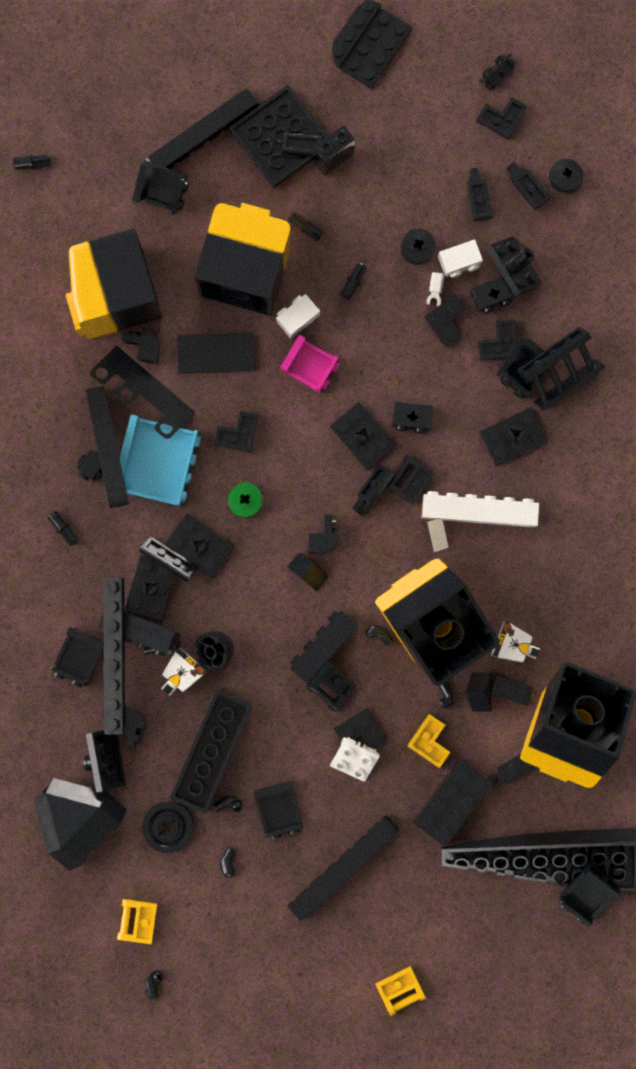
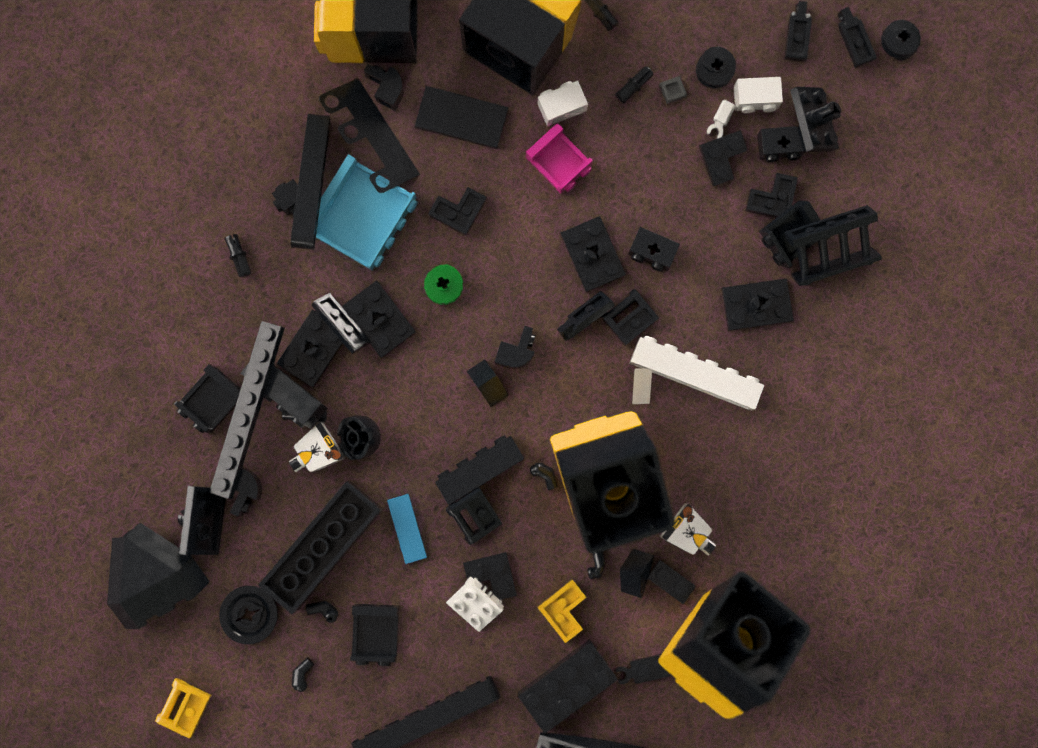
camera: 20 degrees right, 0 degrees up
none -> dark azure tile [387,494,427,564]
none -> dark grey tile [659,76,687,104]

